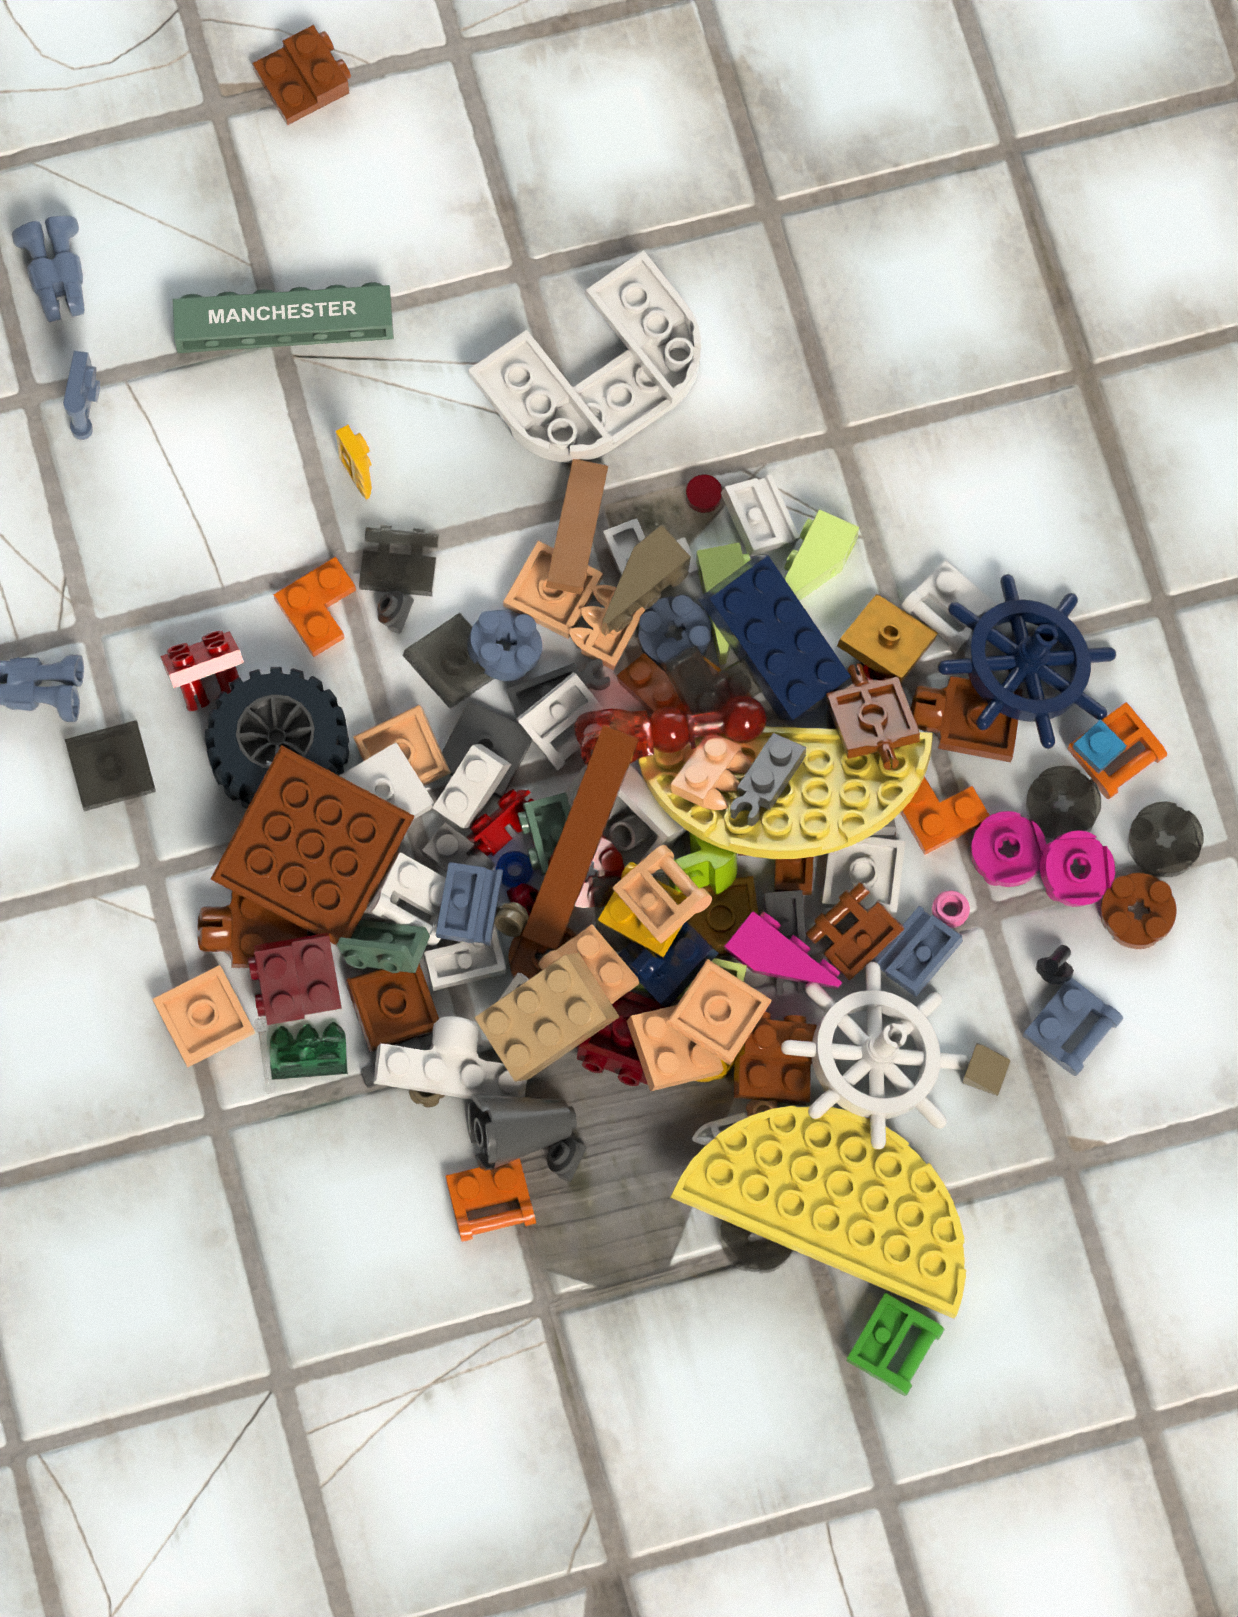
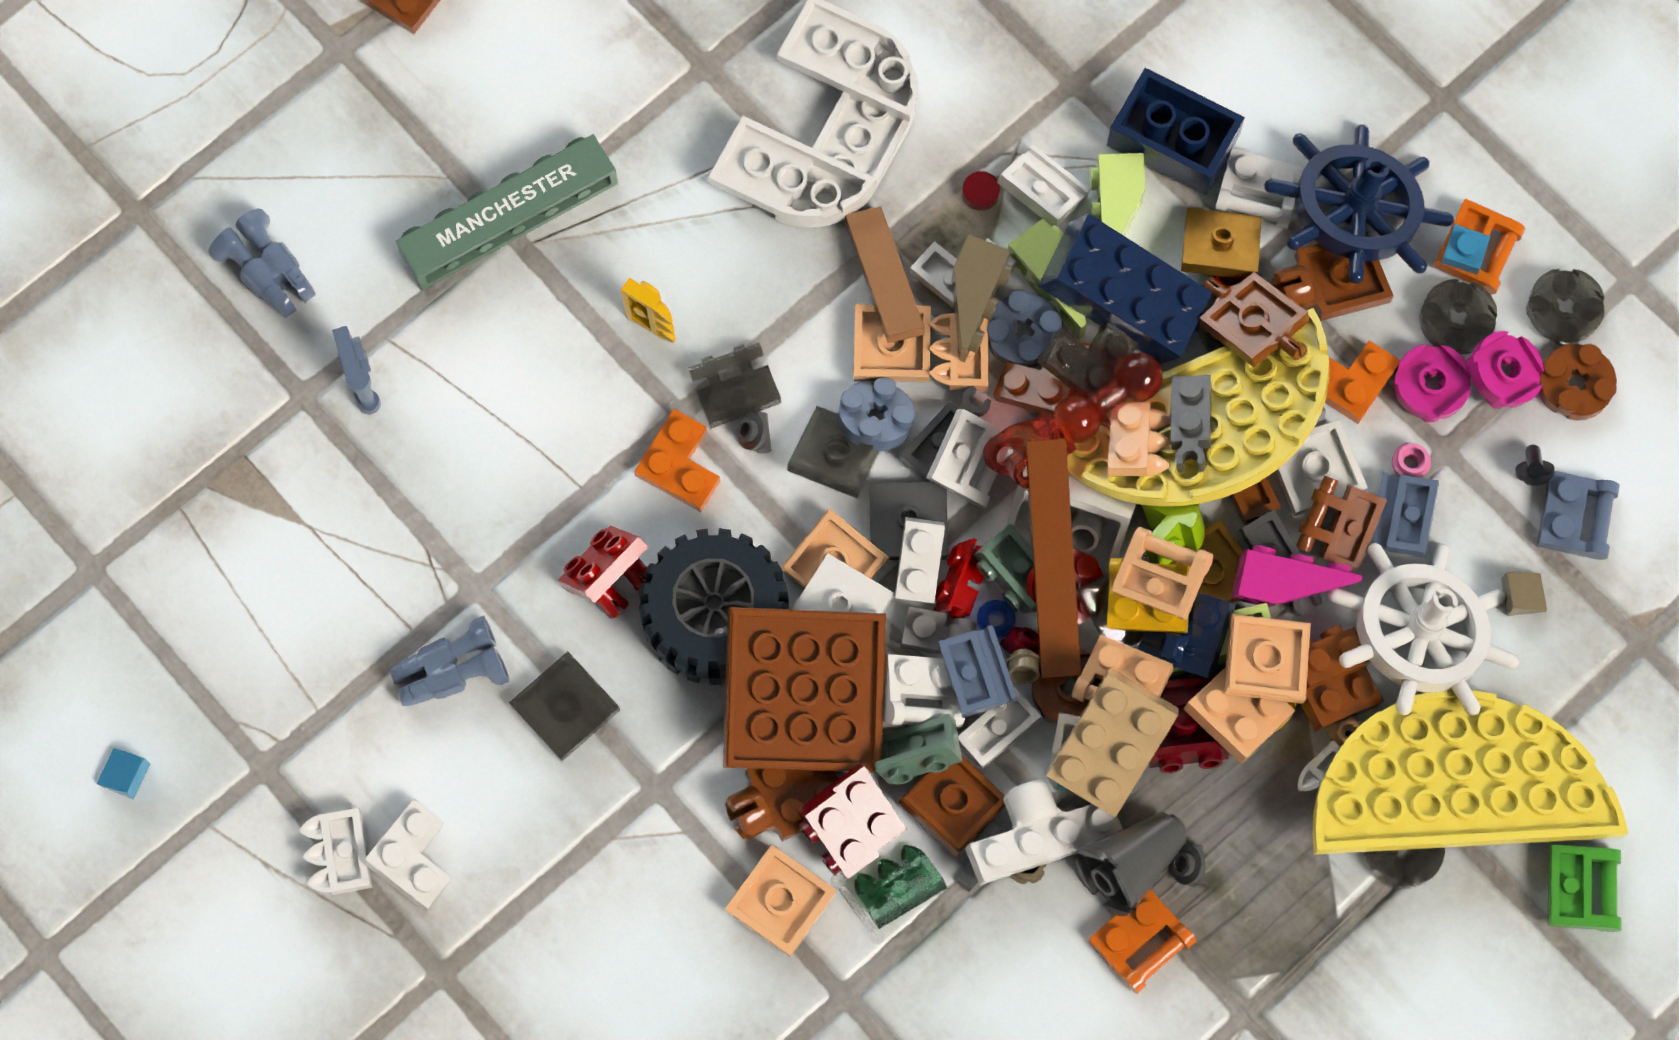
camera: 25 degrees left, 0 degrees up
none -> dark blue brick [1107,67,1245,196]

